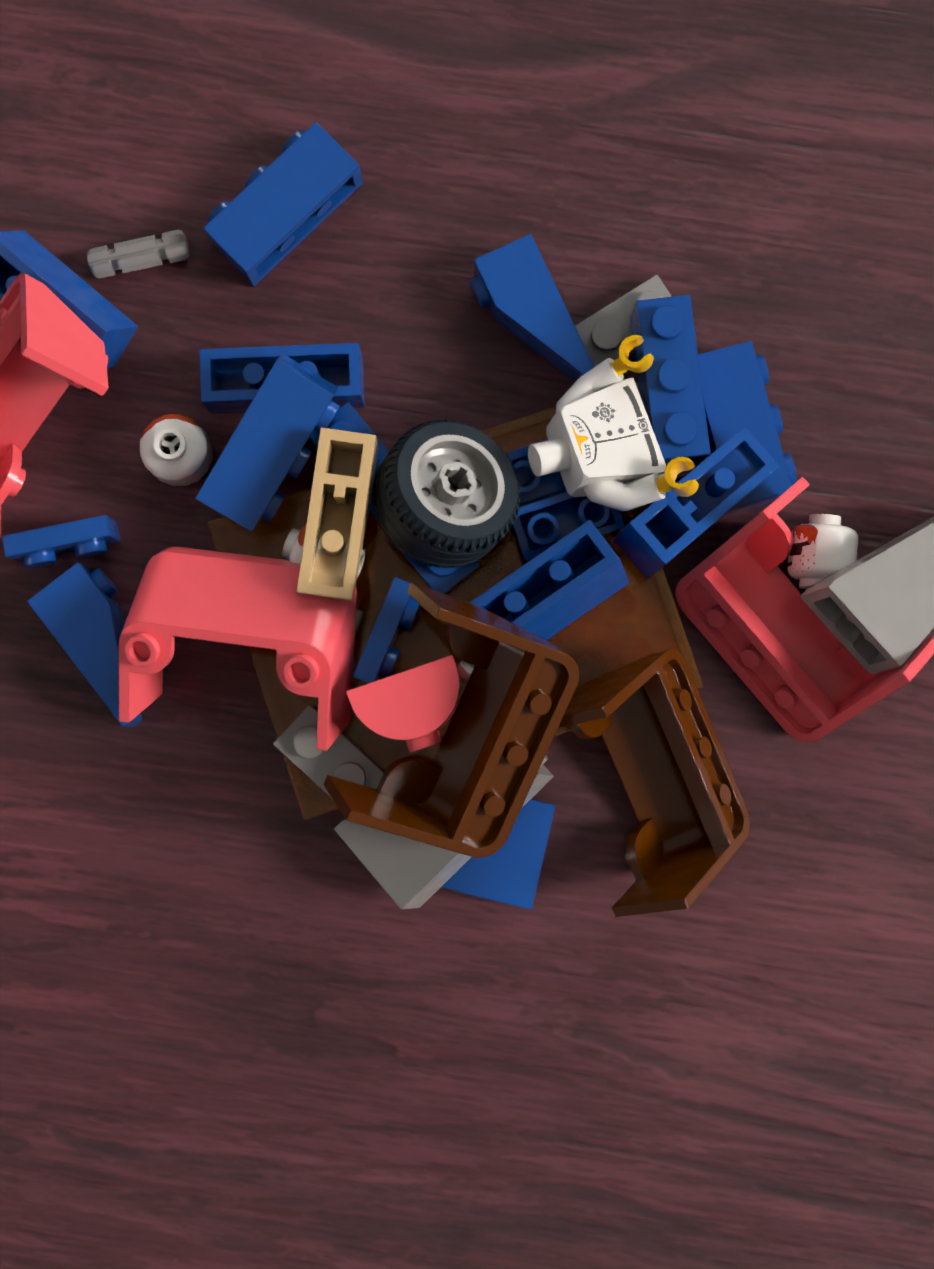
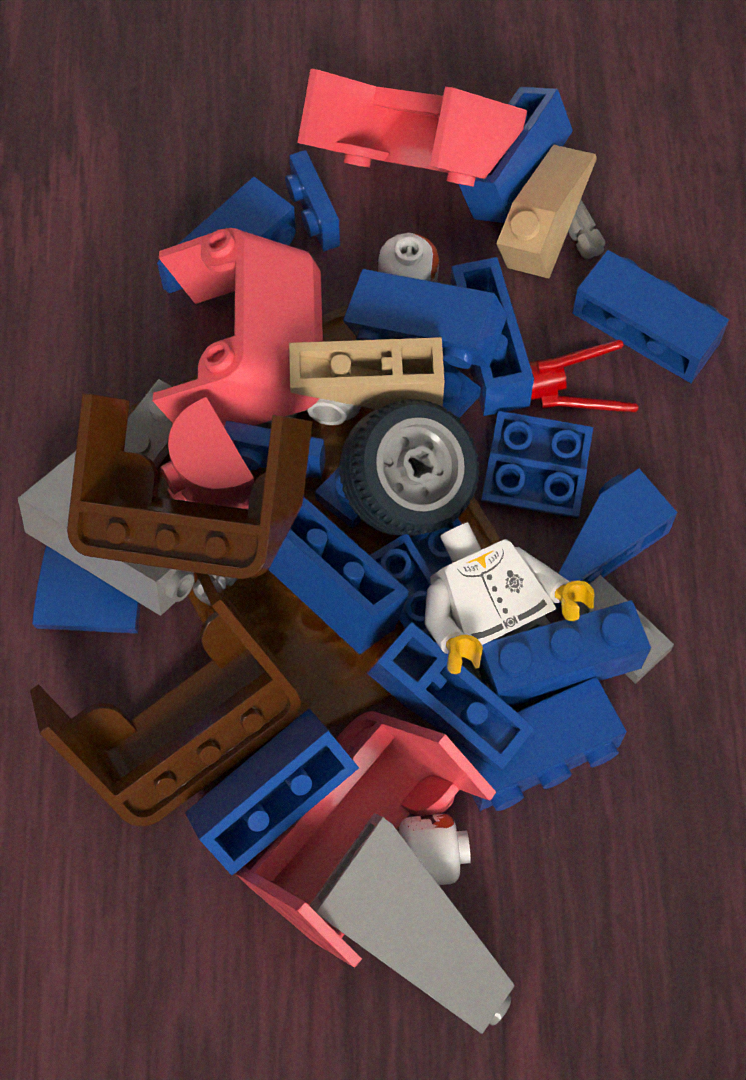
camera: 75 degrees right, 20 degrees down
none -> blue brick [185,708,359,875]
none -> blue slope [481,411,594,519]
none -> tan slope [496,145,597,278]
none -> red plant [529,340,639,412]

